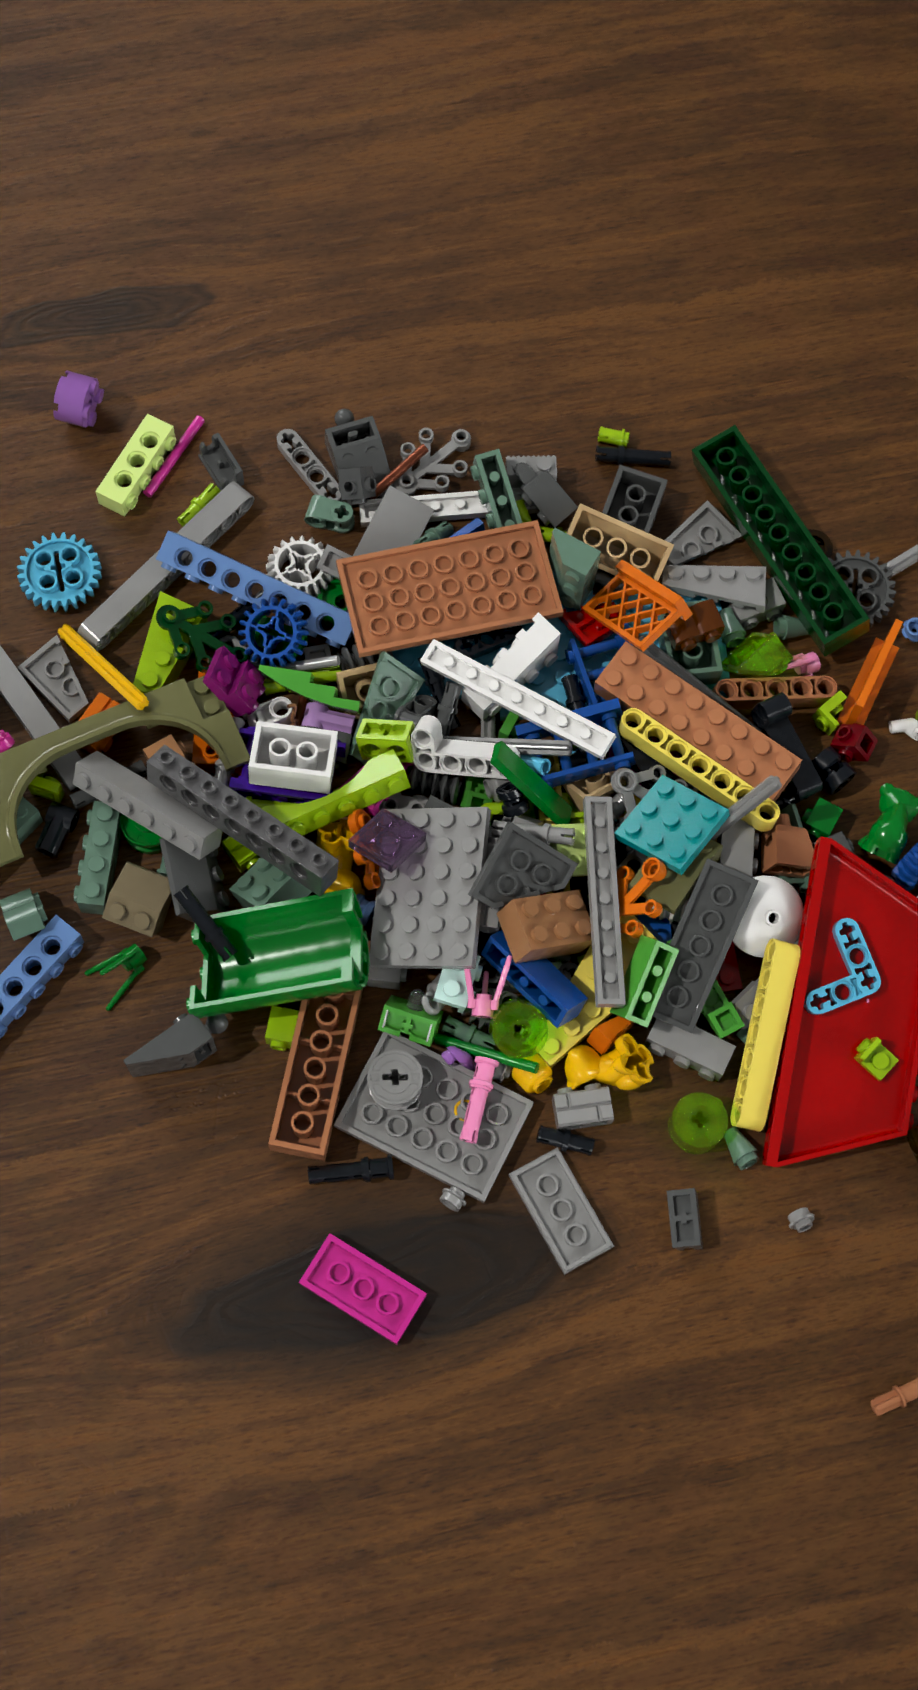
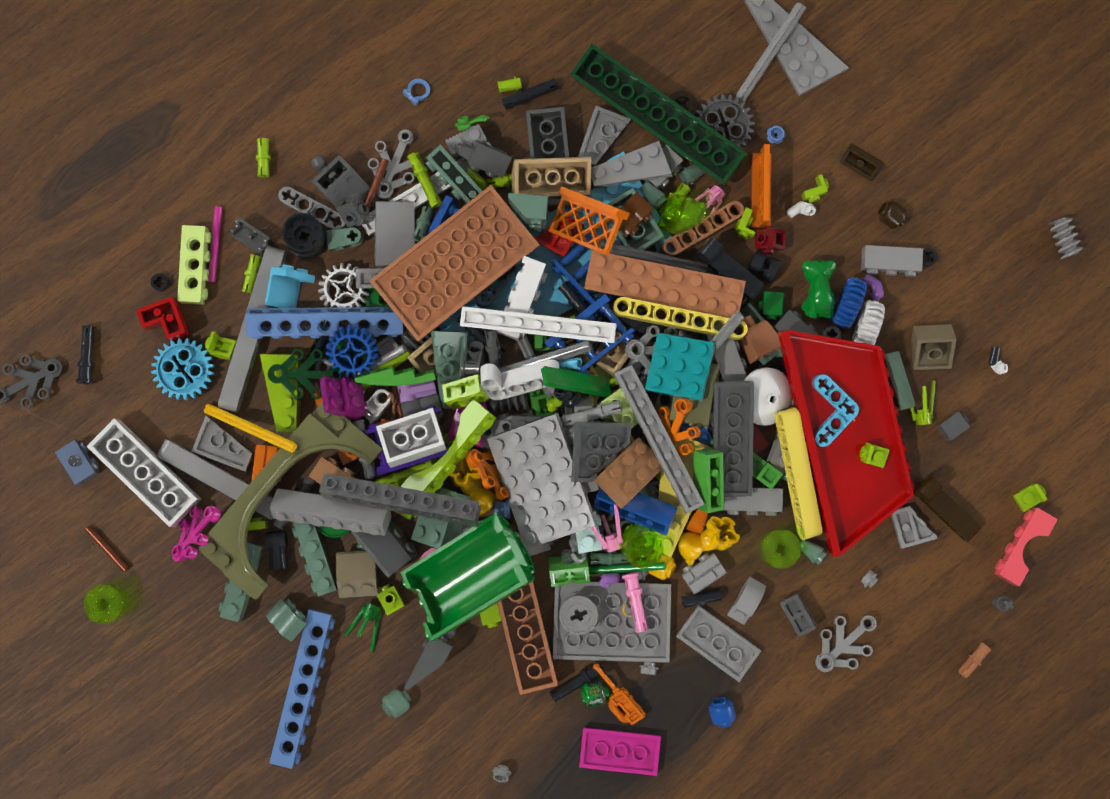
camera: 20 degrees left, 15 degrees up
medium lavender brick [53,370,104,428] -> none
black pin [173,885,238,961] -> none
clear purple plate [348,808,426,873] -> none
none -> red brick [136,297,190,341]
none -> black bush [151,273,169,292]
none -> lime bracket [205,331,237,361]
none -> lime pin [256,138,271,178]
none -> medium azure bracket [265,264,315,308]
none -> black wheel [282,212,326,260]
none -> lime brick [377,584,406,616]
none -> sand green head [381,689,411,718]
none -> medium blue piece [403,78,430,106]
none -> lime pin [407,152,442,208]
none -> bright green plate [455,115,490,131]
none -> light grey plate [492,765,511,782]
none -> green head [580,680,610,708]
none -> orange piece [593,664,646,725]
none -> blue head [709,697,736,728]
none -> light grey brick [727,577,766,625]
none -> light grey plant [815,615,877,672]
none -> light grey wing [891,506,938,549]

